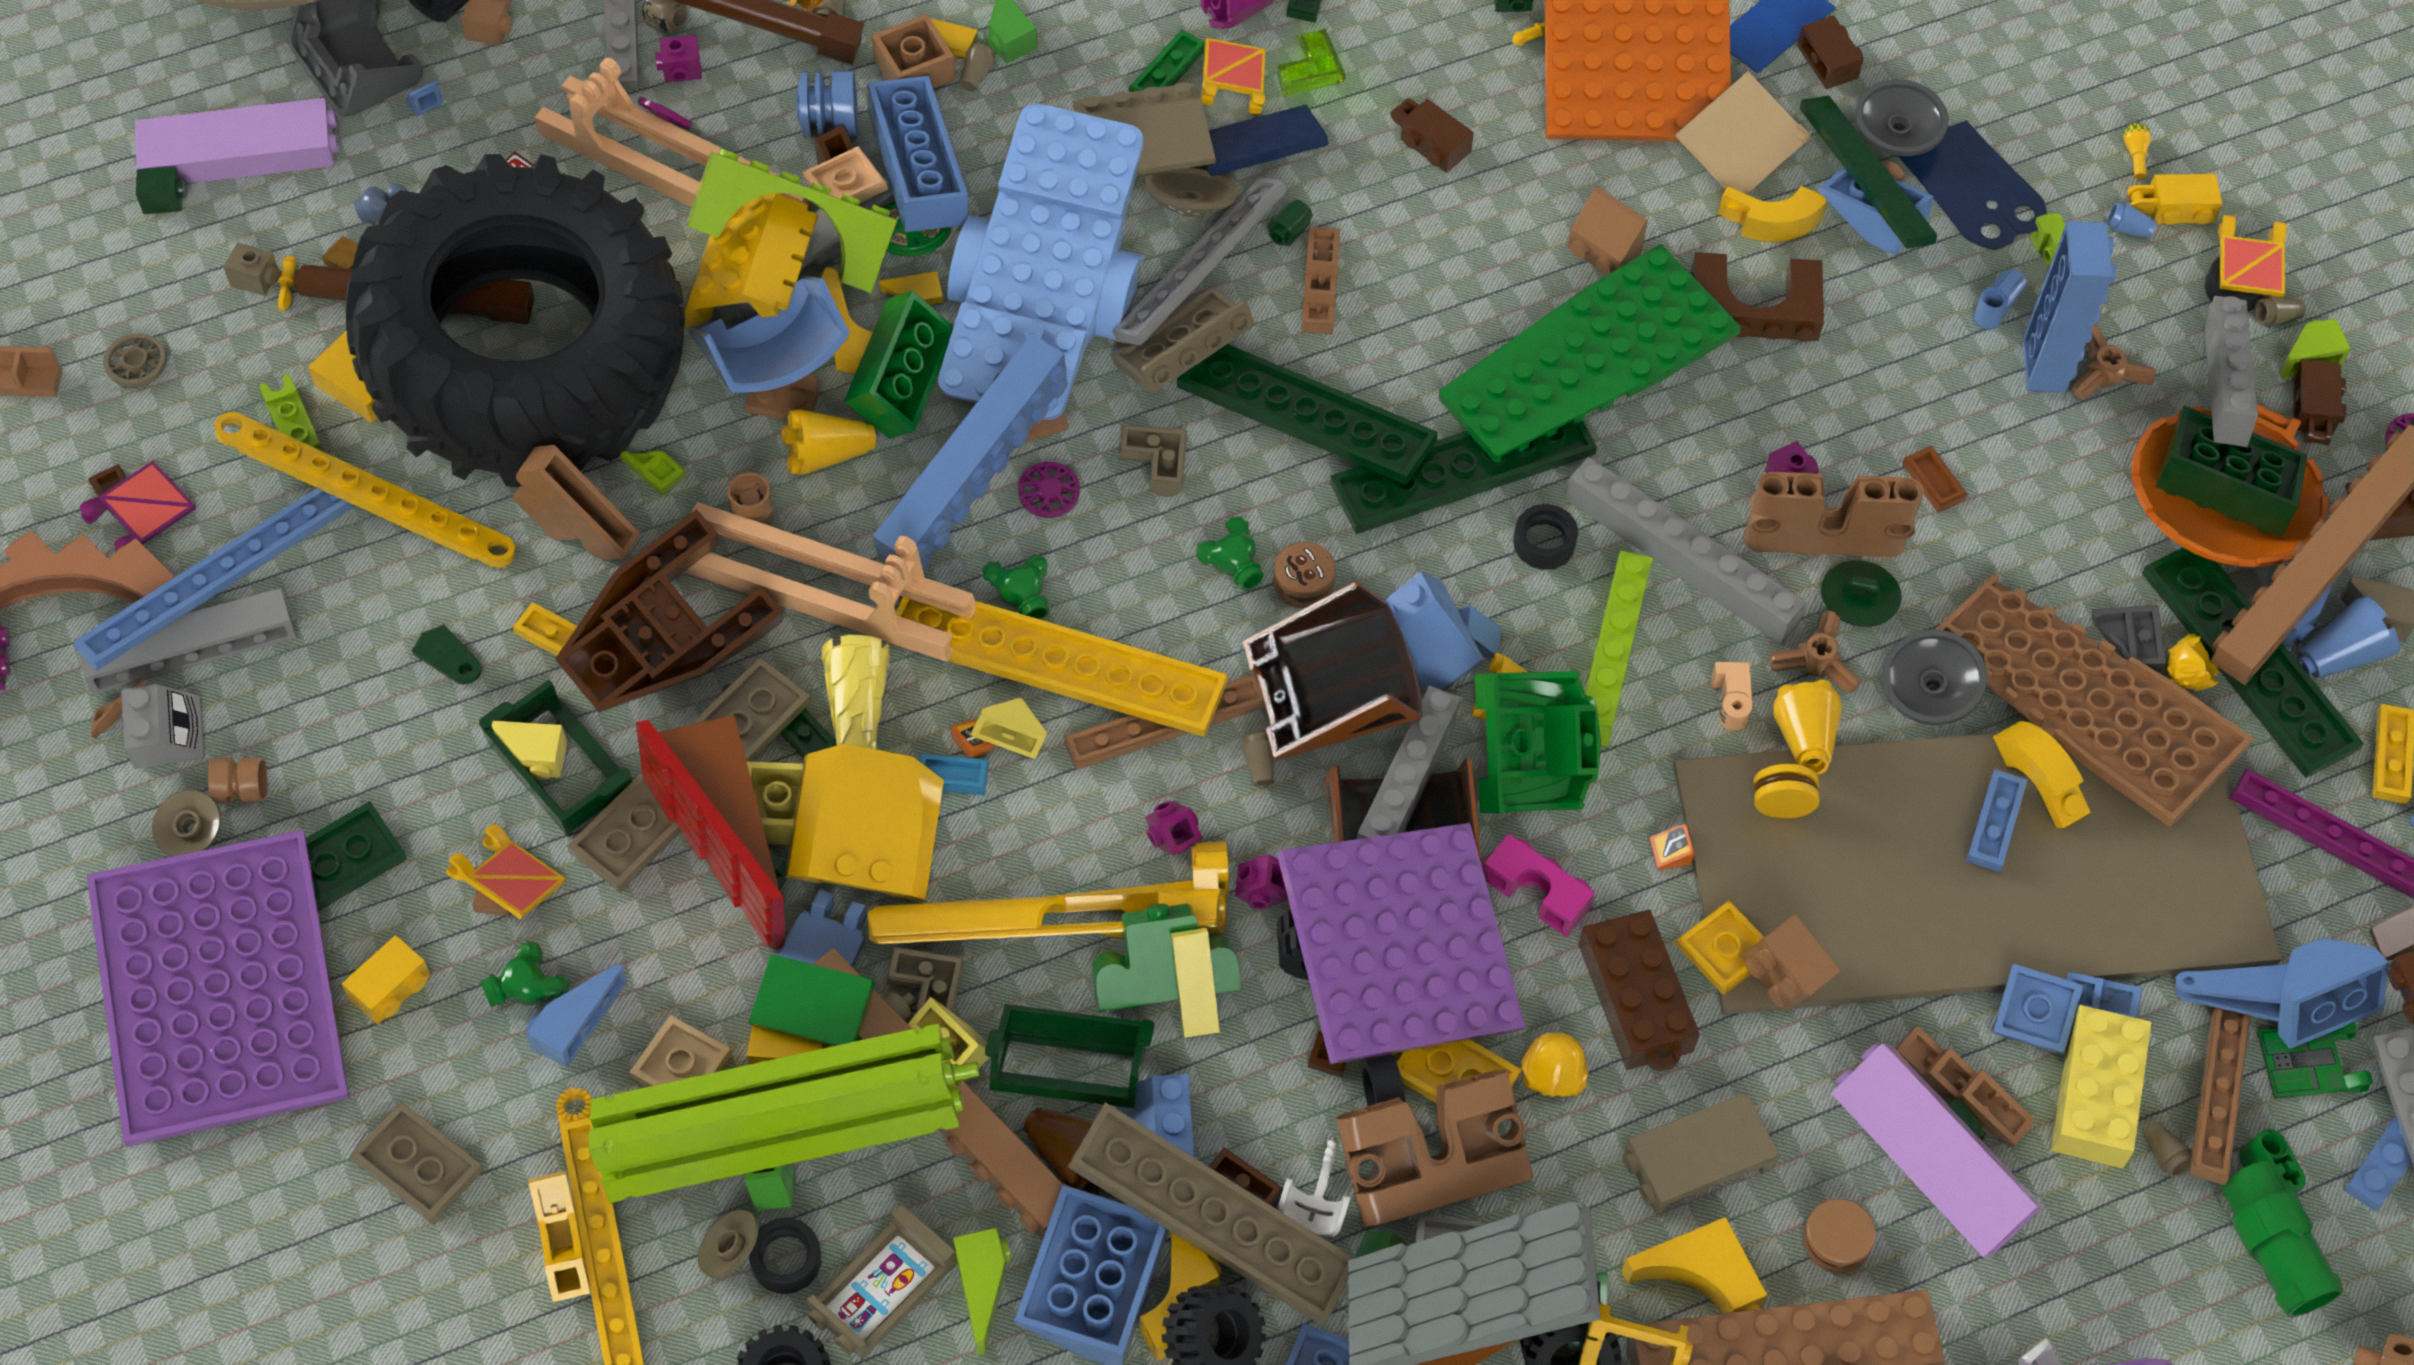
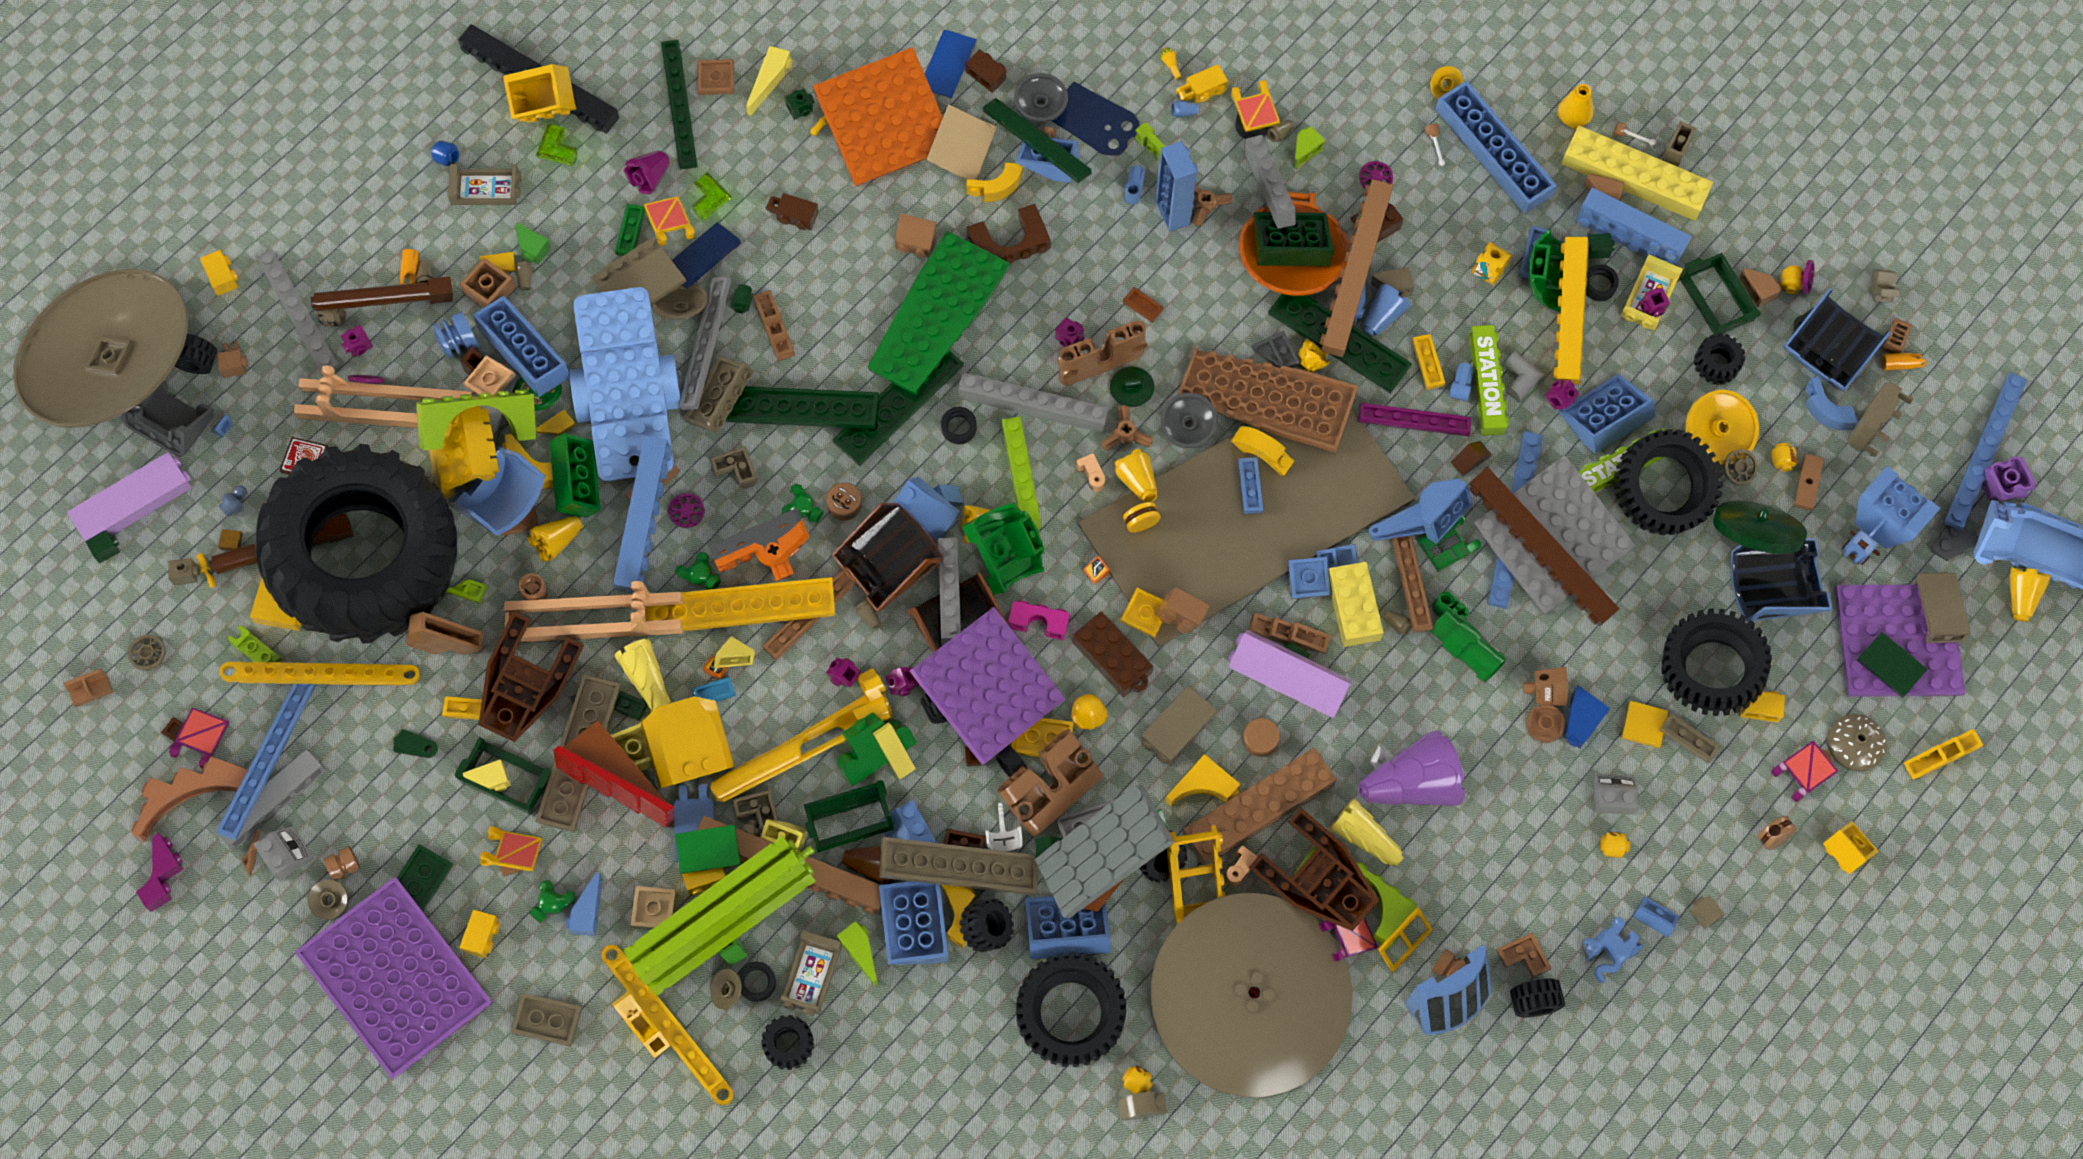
camera: 25 degrees left, 10 degrees up
reddish brown brick [2293,359,2346,445] -> none
none -> piece [708,508,810,581]

